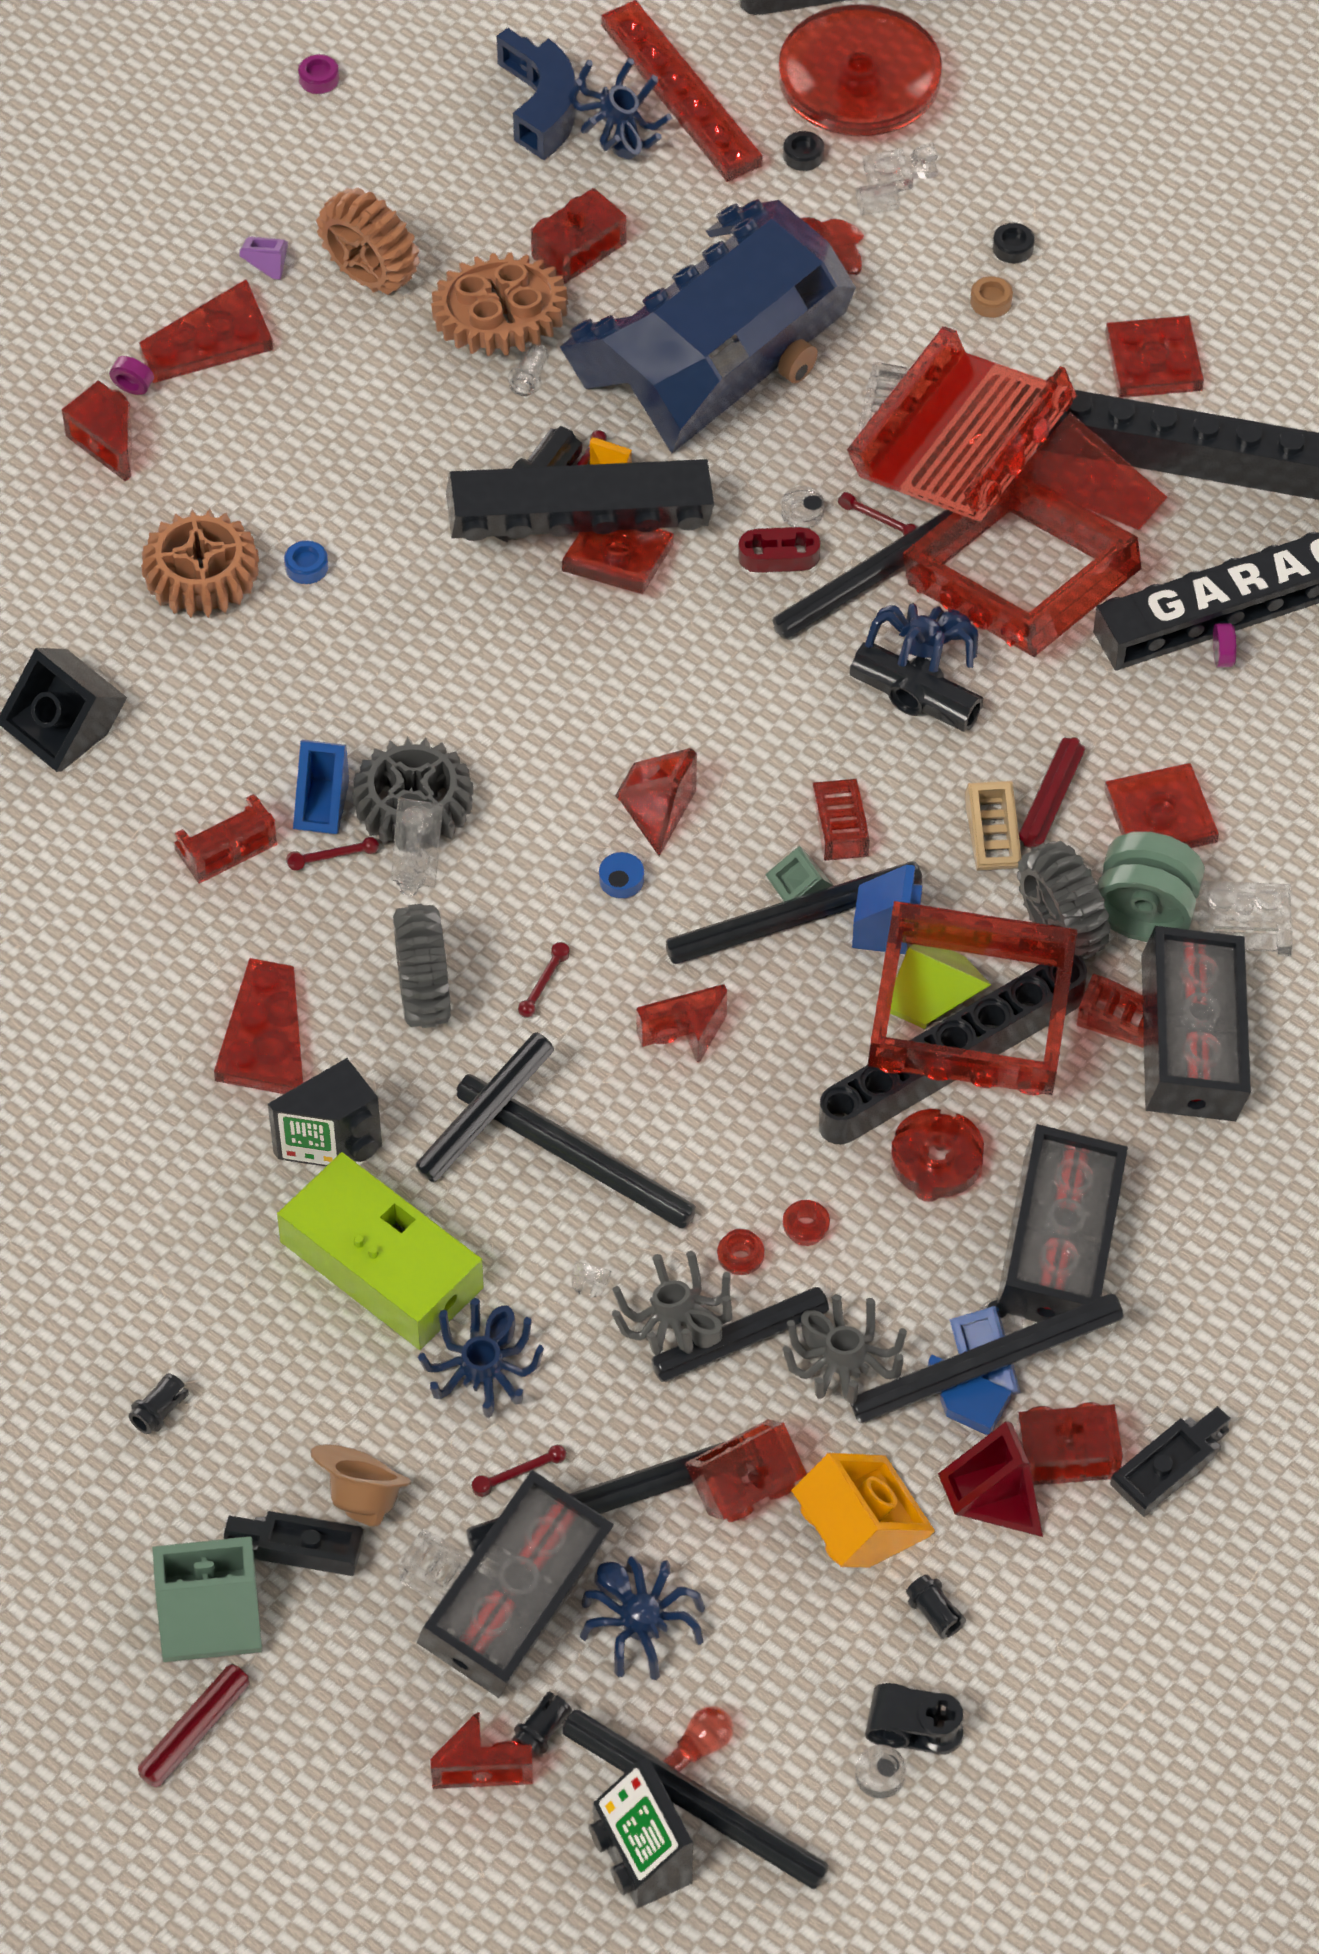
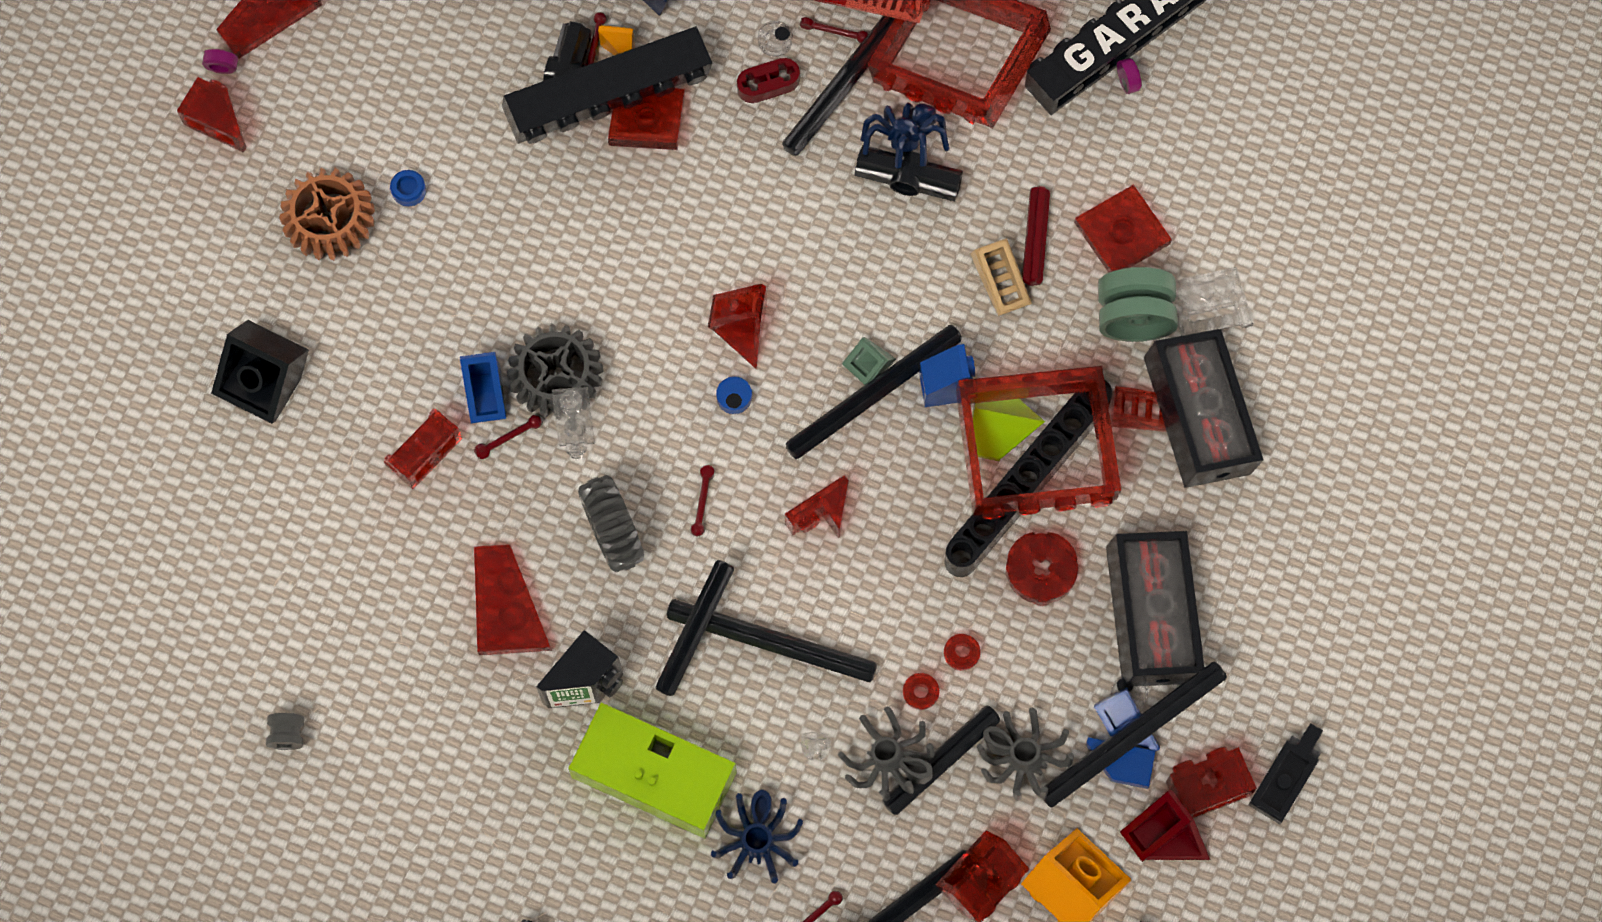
camera: 15 degrees left, 15 degrees up
clear red slope [812,778,870,861] -> none
dark grey gear [1017,840,1111,961] -> none

